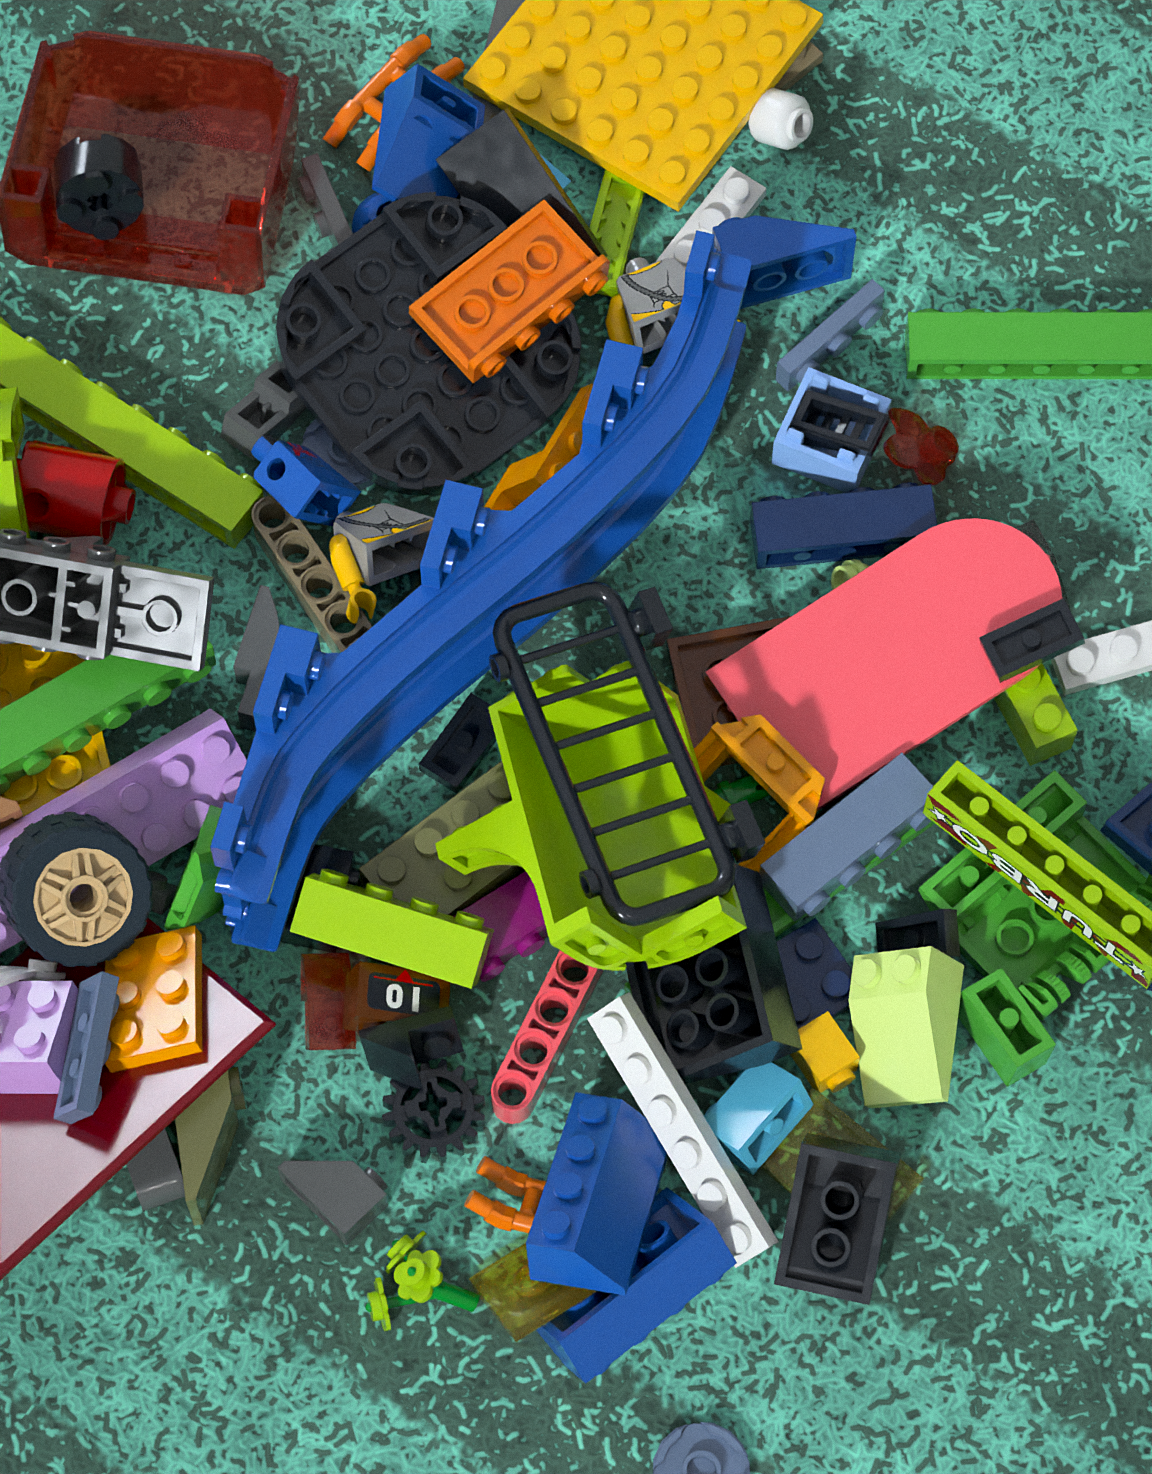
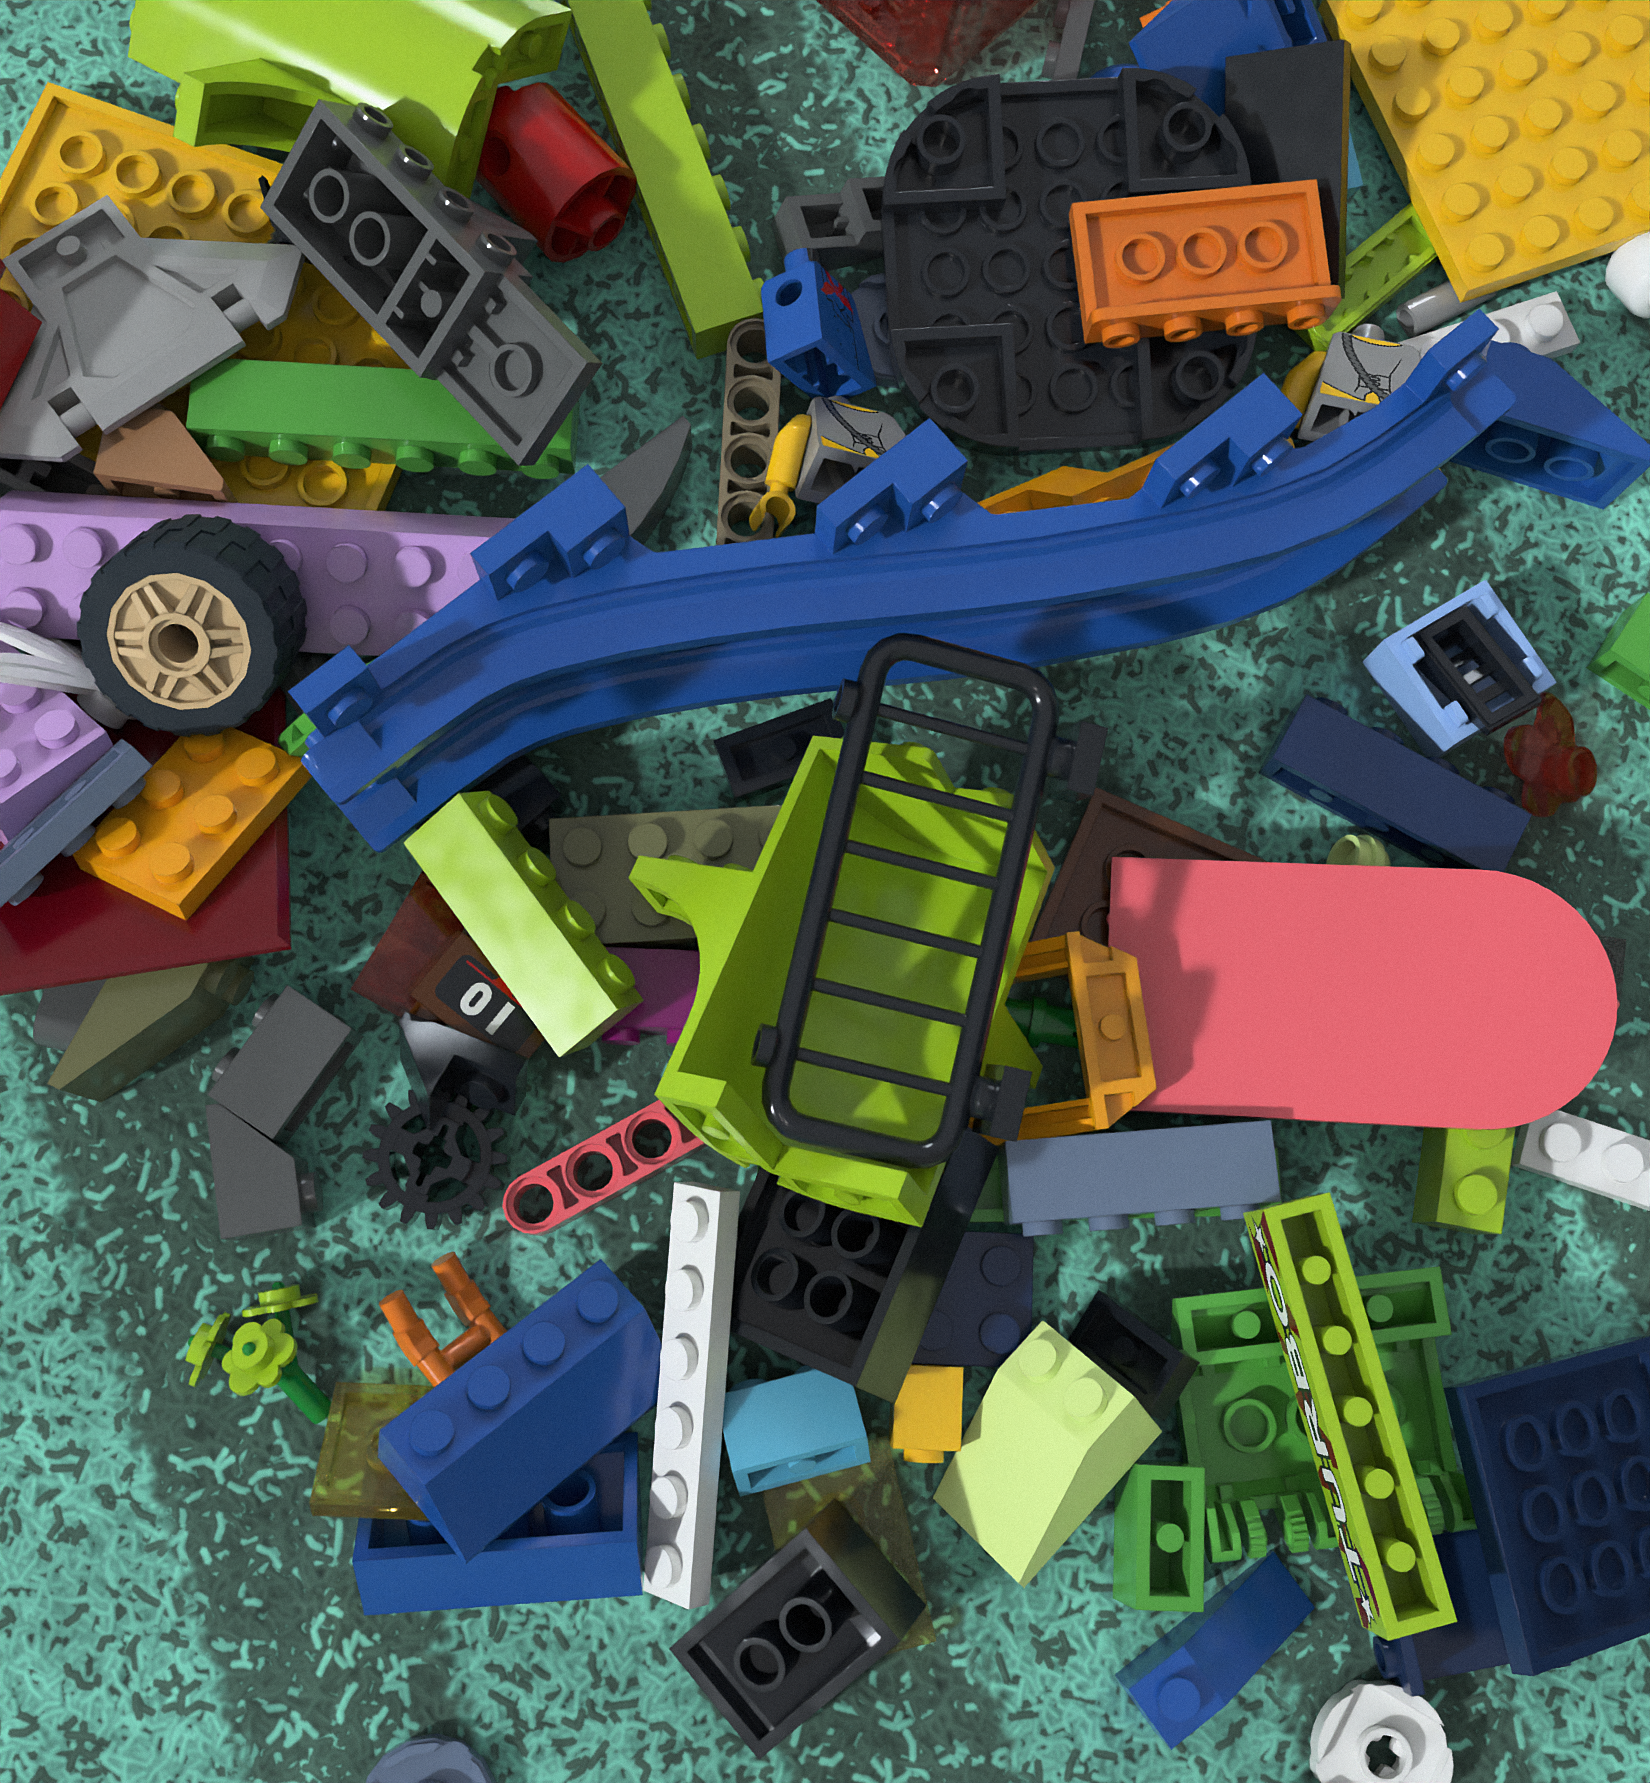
camera: 25 degrees right, 10 degrees up
sand blue plate [776,279,885,391] -> none
black plate [979,598,1085,683] -> none
none -> dark grey brick [207,985,364,1144]
none -> blue slope [1114,1550,1315,1750]
none -> light grey axle [1396,280,1497,338]

